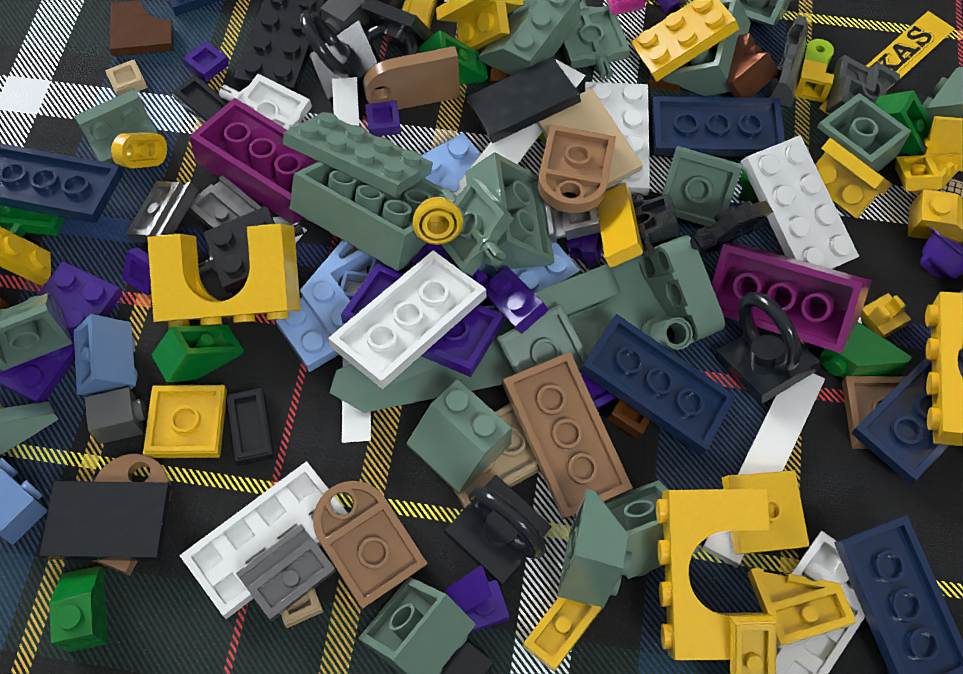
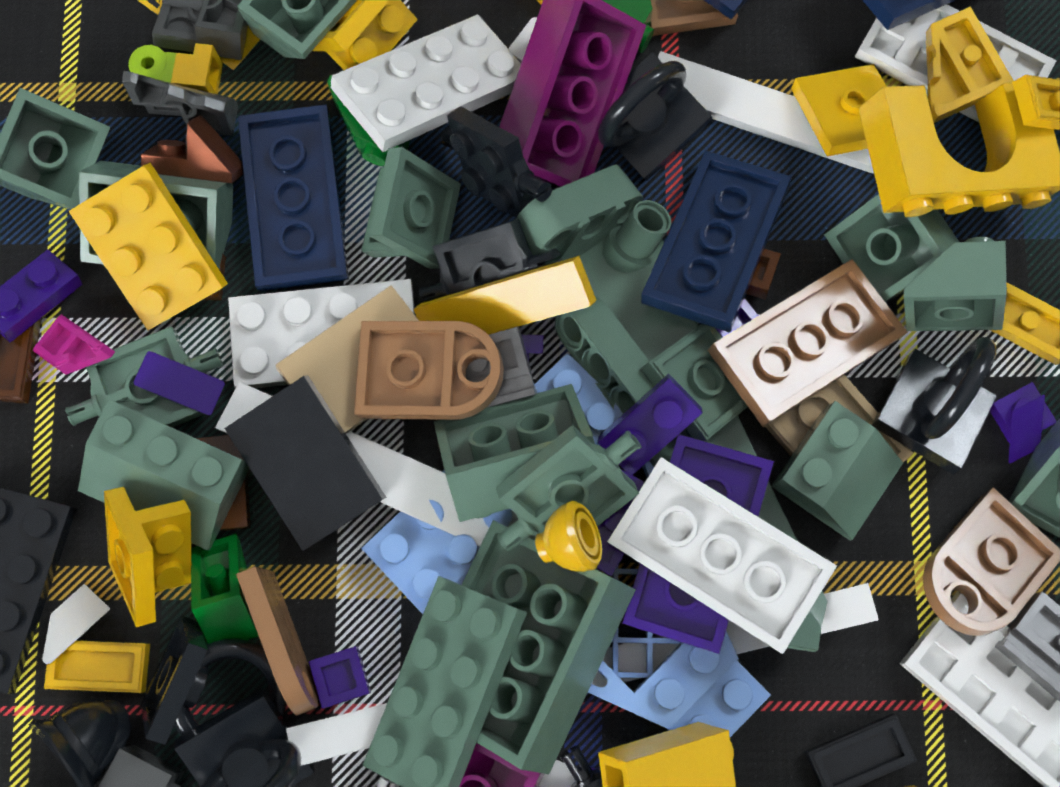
camera: 100 degrees left, 15 degrees up
none -> dark purple sticker [134,351,225,415]

